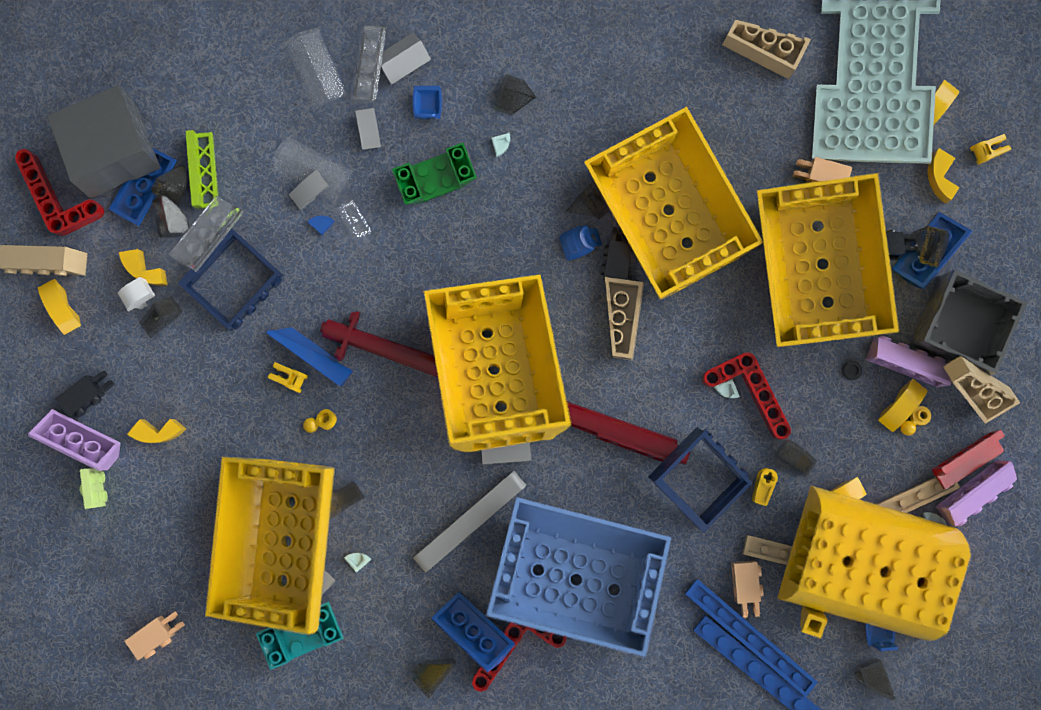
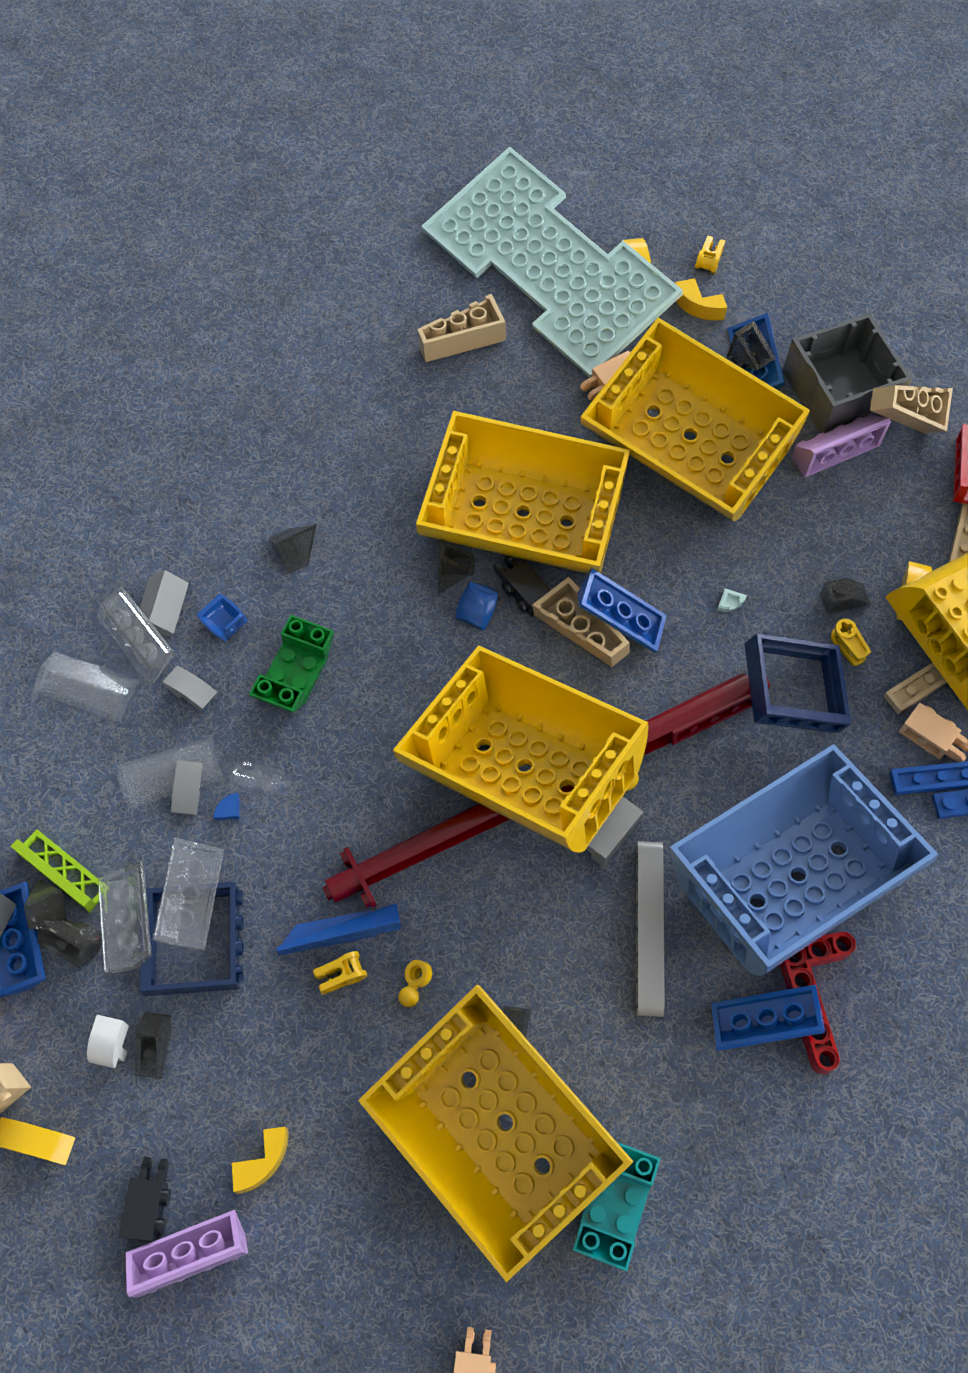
camera: 50 degrees left, 20 degrees down
yellowish green plate [80,468,108,509] -> none
yellow brick [119,249,168,286] -> none
light aqua tile [344,553,372,572] -> none
clear smoke slope [412,658,456,698] -> none
light aqua tile [491,133,510,157] -> none
red beam [702,352,791,439] -> none
black tile [842,361,862,380] -> none
yellow brick [878,379,928,432] -> none
yellow plate [900,406,931,436] -> none
none -> clear slope [152,837,224,951]
none -> blue slope [577,568,667,653]

